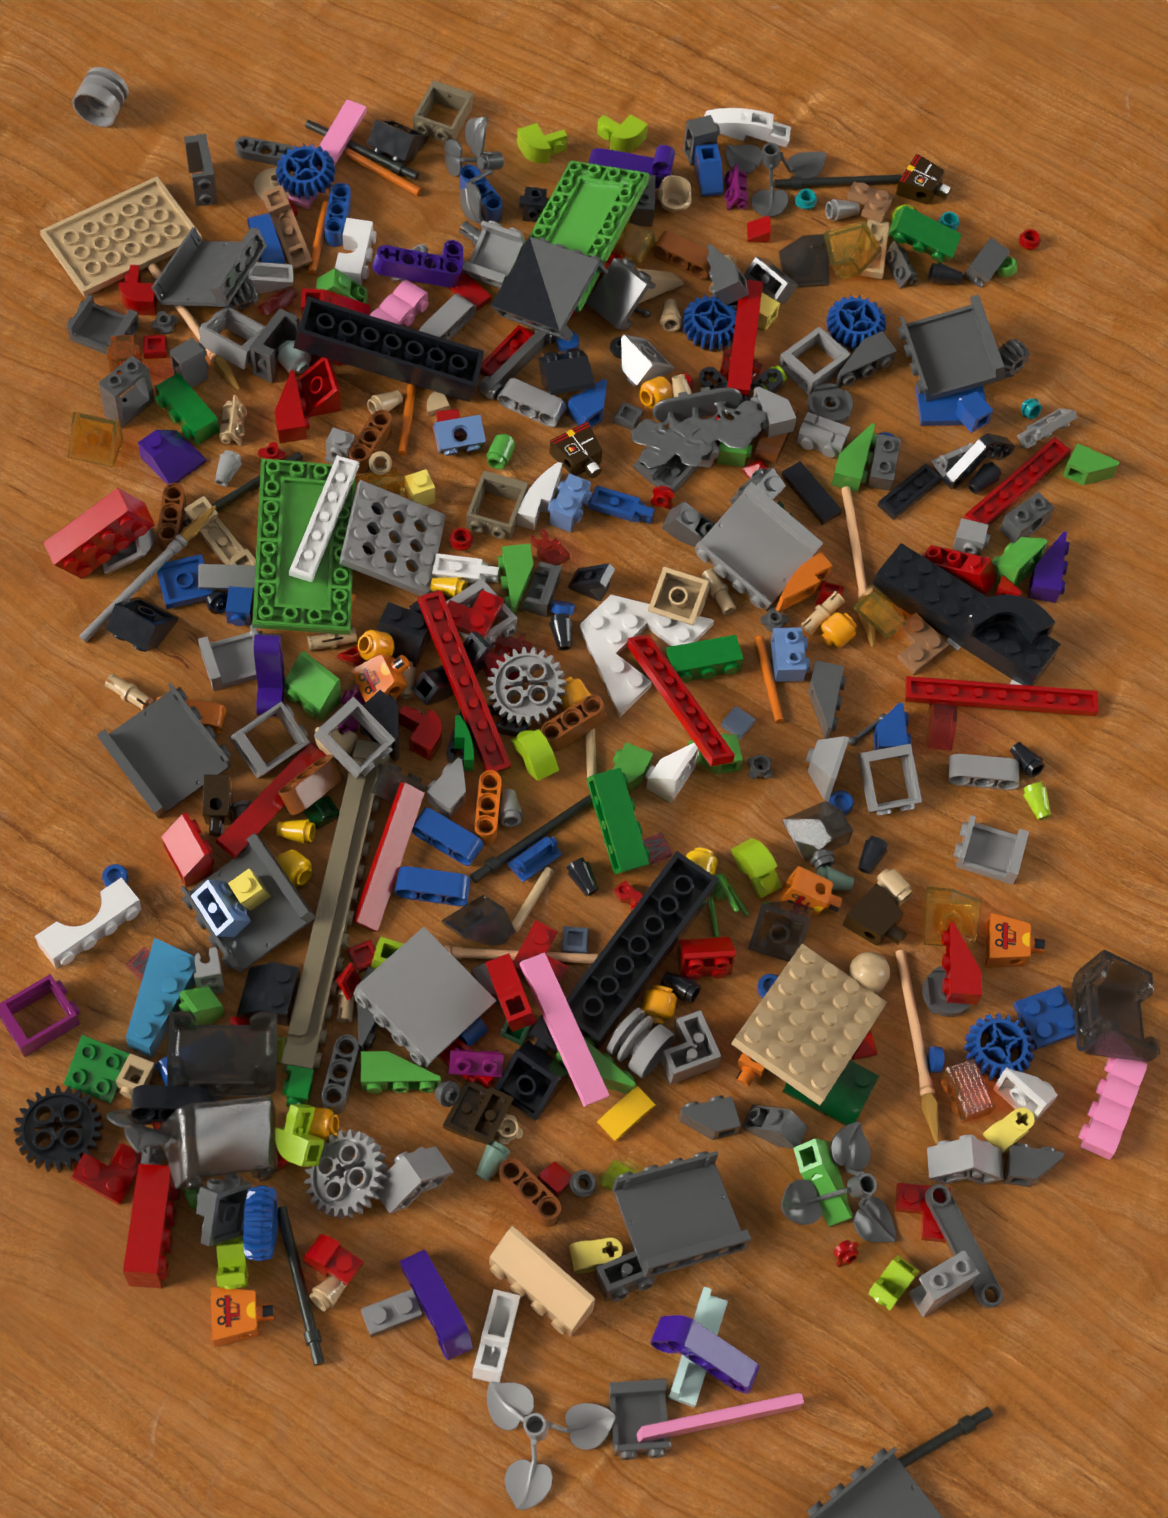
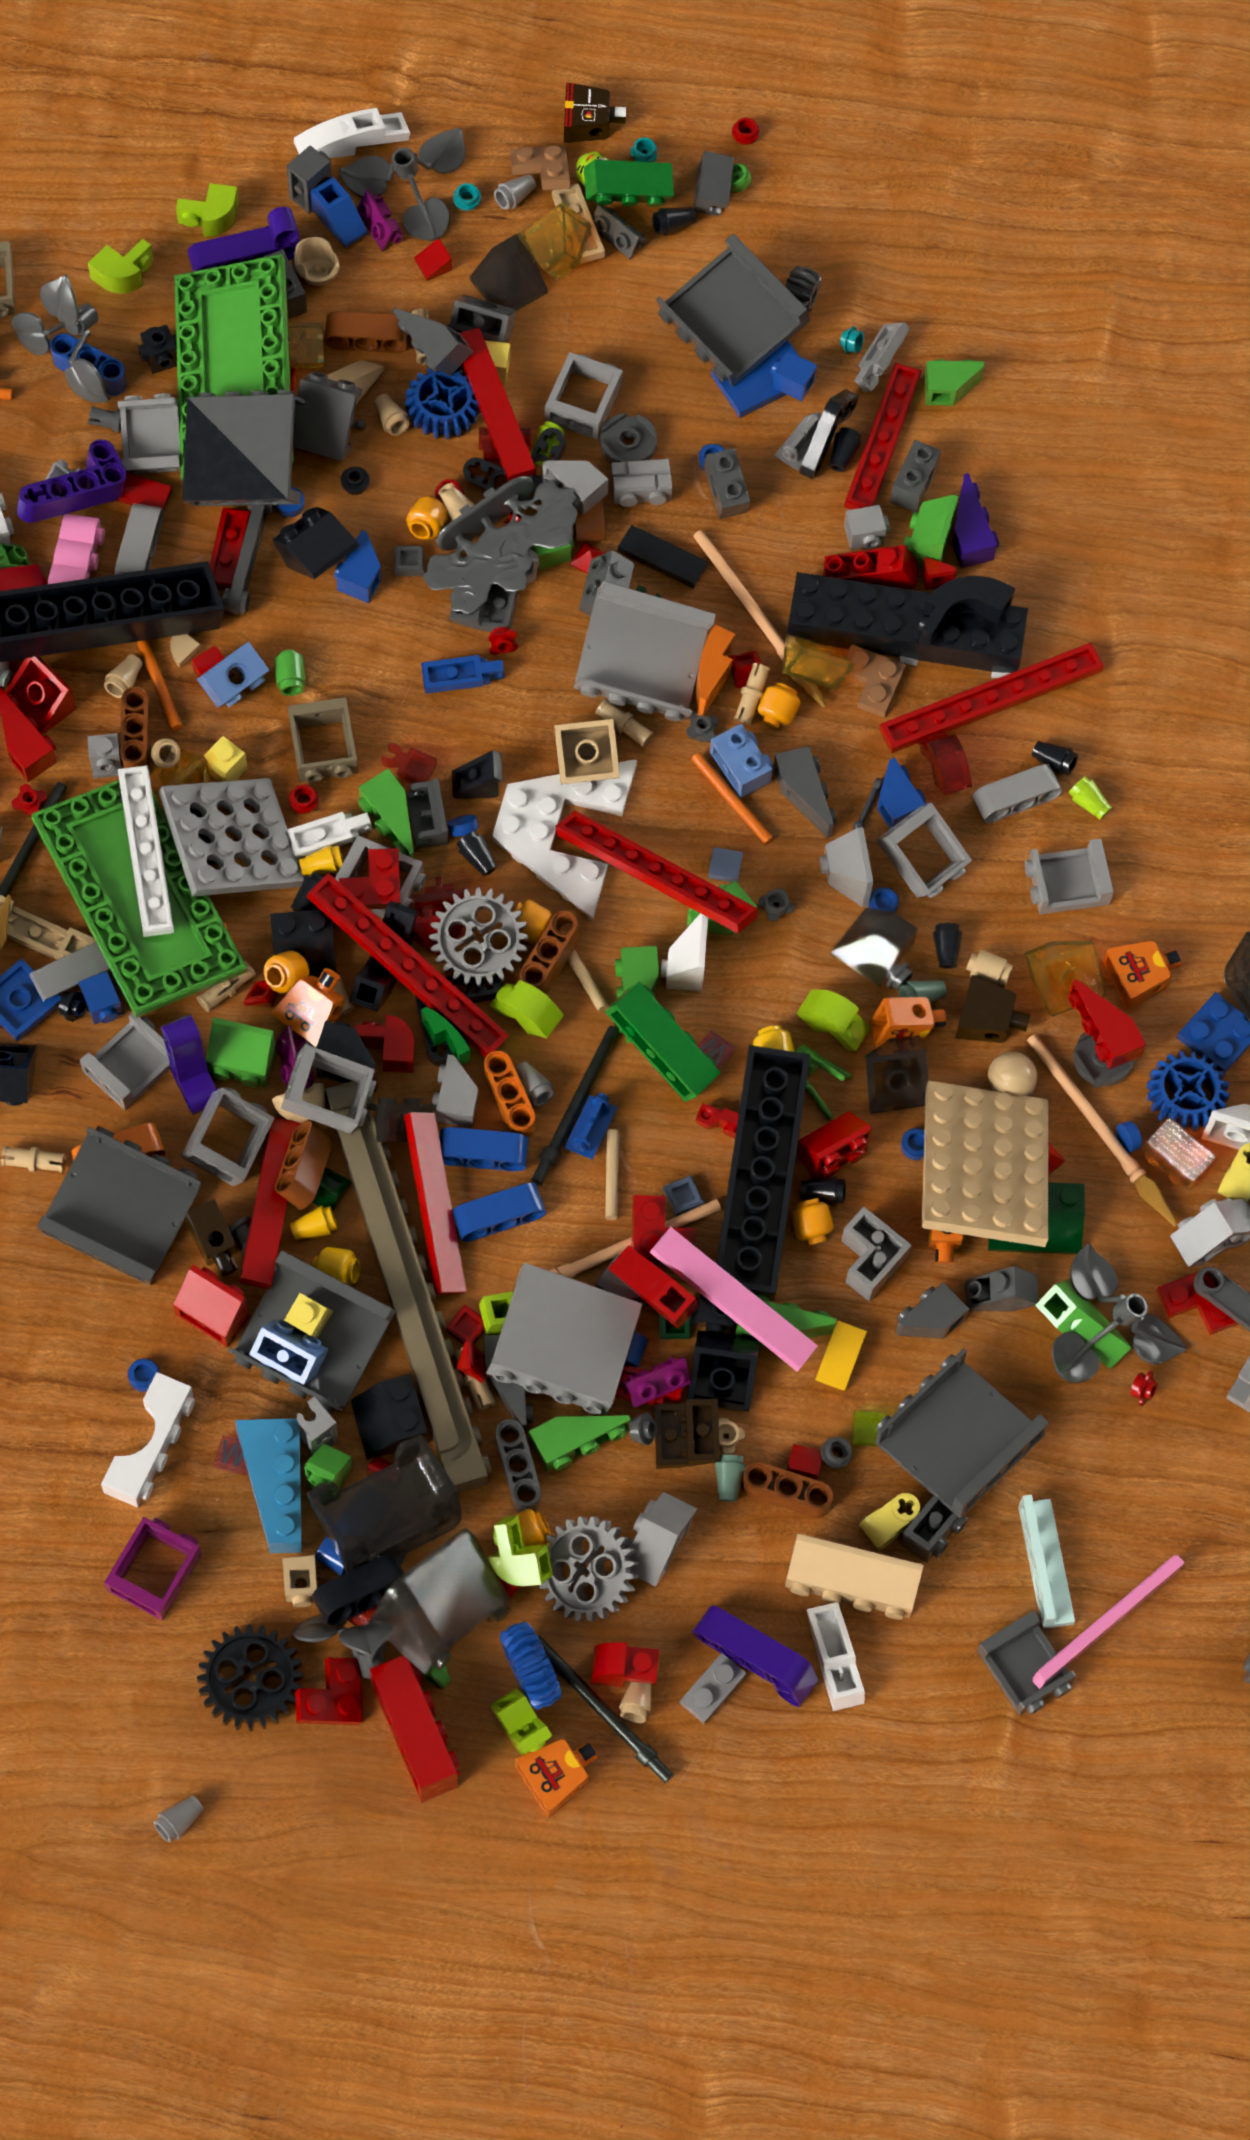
camera: 25 degrees left, 5 degrees up
green hinge [63,1035,130,1104] -> none
dark grey plate [196,1174,252,1246] -> none
green brick [283,1065,315,1108] -> none
clear smoke slope [441,895,516,946] -> none
light grey plant [487,1382,615,1510] -> none
light grey beam [498,378,567,427] -> none
white slope [516,462,562,530] -> none
medium blue brick [548,473,593,533] -> none
dark brown torso [550,422,602,479] -> none
black cone [566,857,599,897] -> none
light grey wheel [607,1008,675,1078] -> none
light grey slope [621,335,674,387] -> none
beam [650,1315,760,1394] -> none
dark grey slope [662,501,715,547] -> none
green brick [665,635,744,683] -> none
pearl dark grey bar [774,174,902,190] -> none
blue gear [826,295,887,351] -> none
bright green slope [831,423,877,492] -> none
dark grey slope [836,331,897,388] -> none
lime brick [868,1255,919,1311] -> none
black tile [877,463,942,520] -> none

